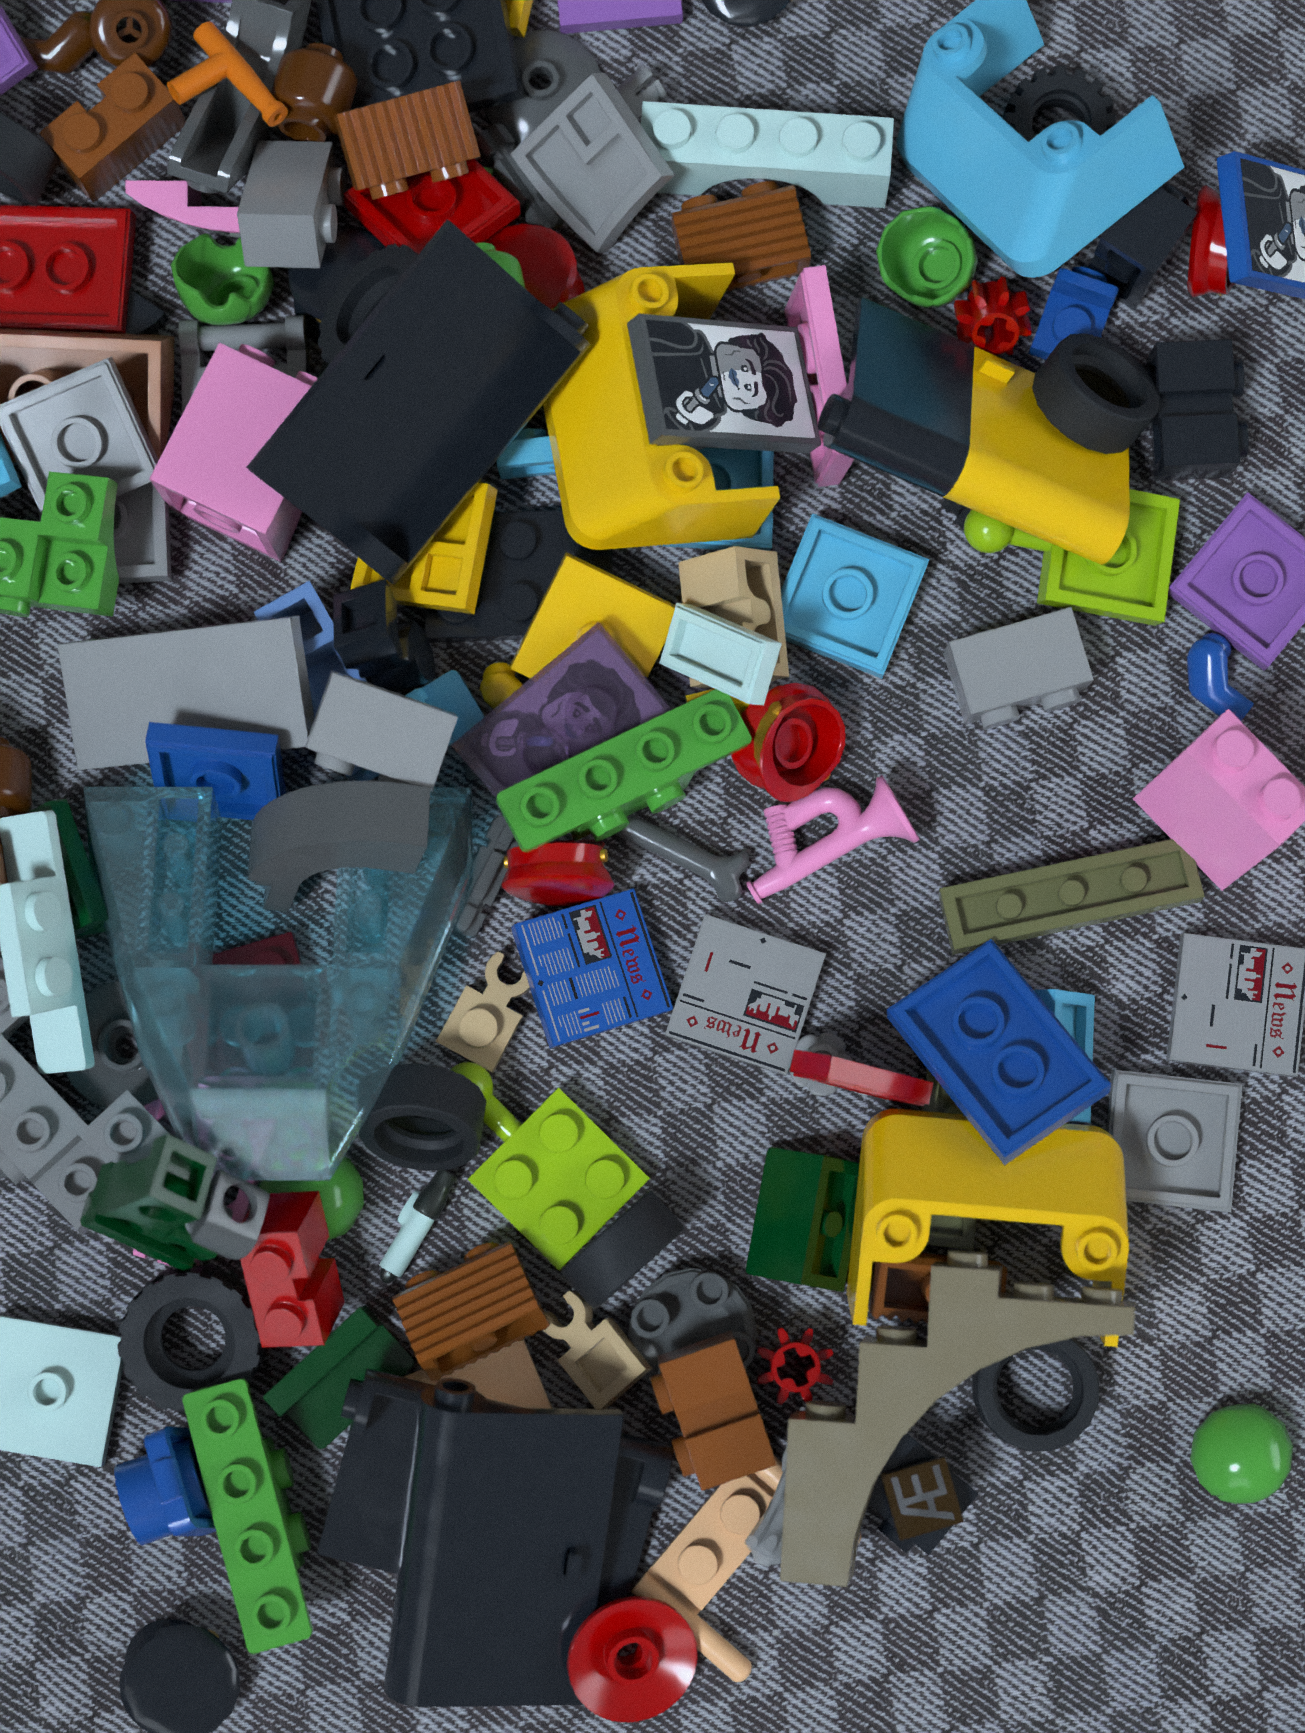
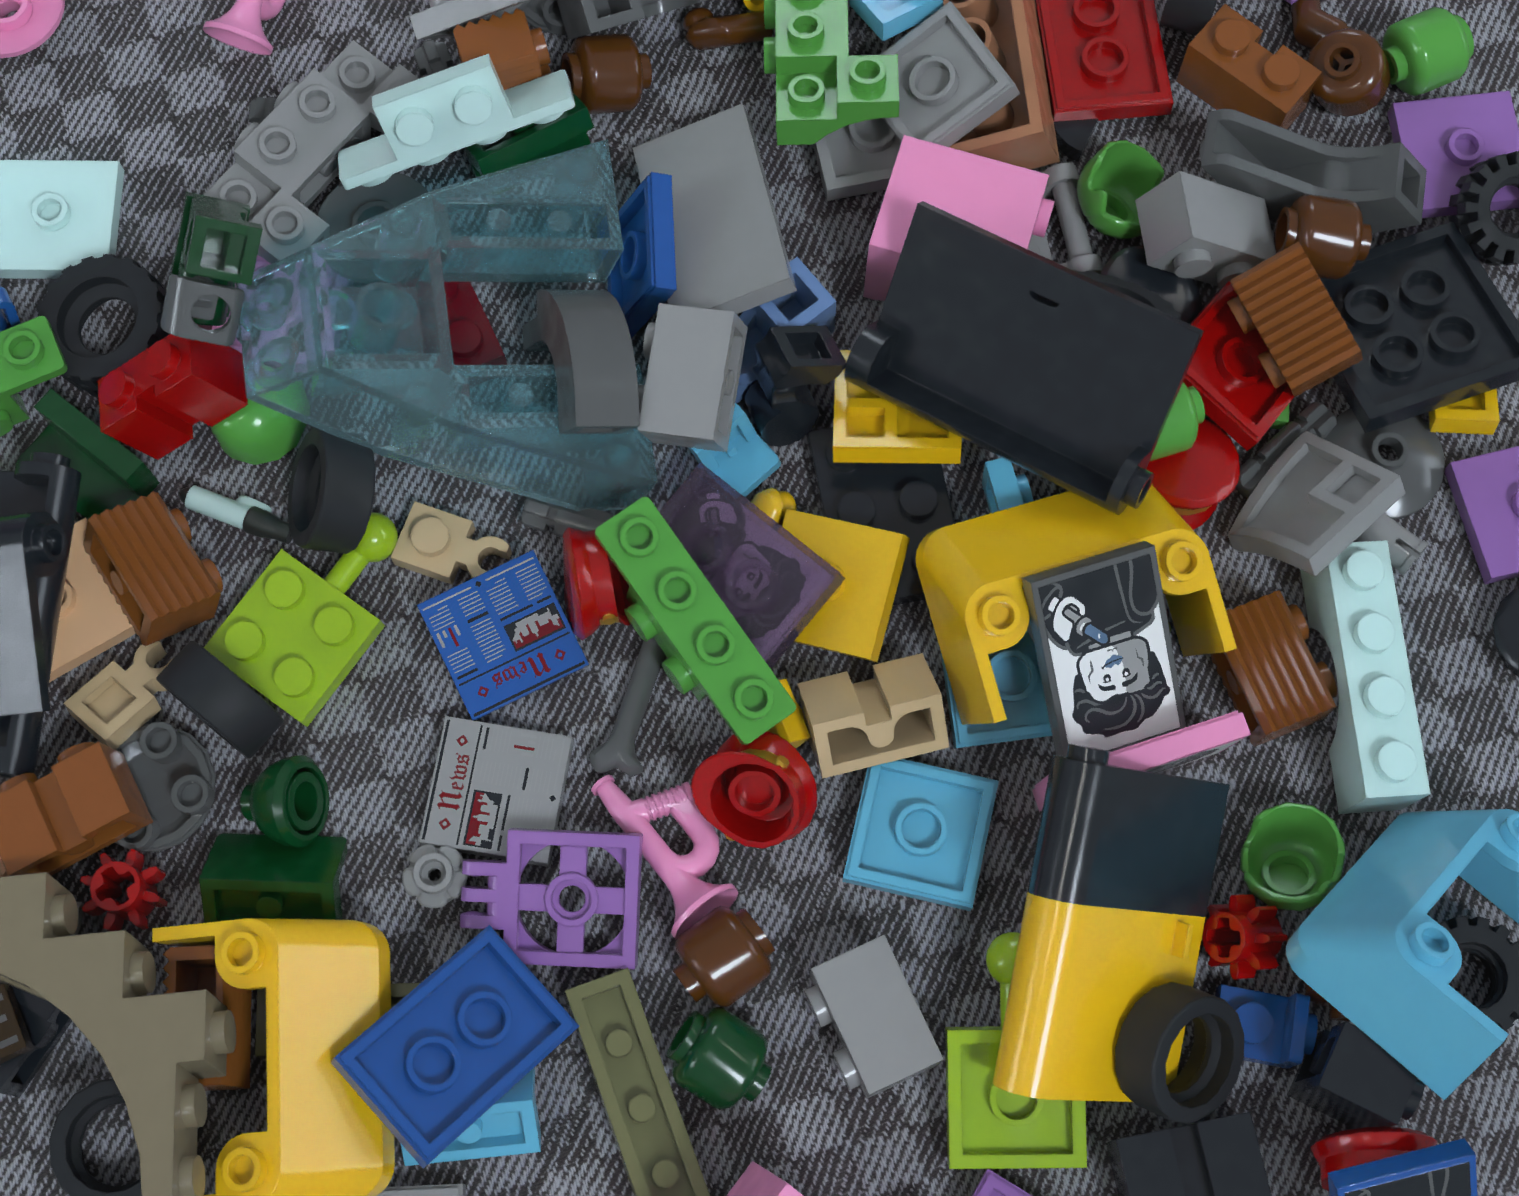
camera: 80 degrees right, 10 degrees down
bright pink slope [125,180,240,238] -> none
orange piece [167,21,288,127] -> none
light aqua tile [659,603,782,705] -> none
red tile [789,1049,934,1107] -> none
none -> dark green brick [240,755,329,847]
none -> medium lavender piece [460,828,643,969]
none -> dark green head [667,1007,772,1110]
none -> reddish brown head [672,906,775,1007]

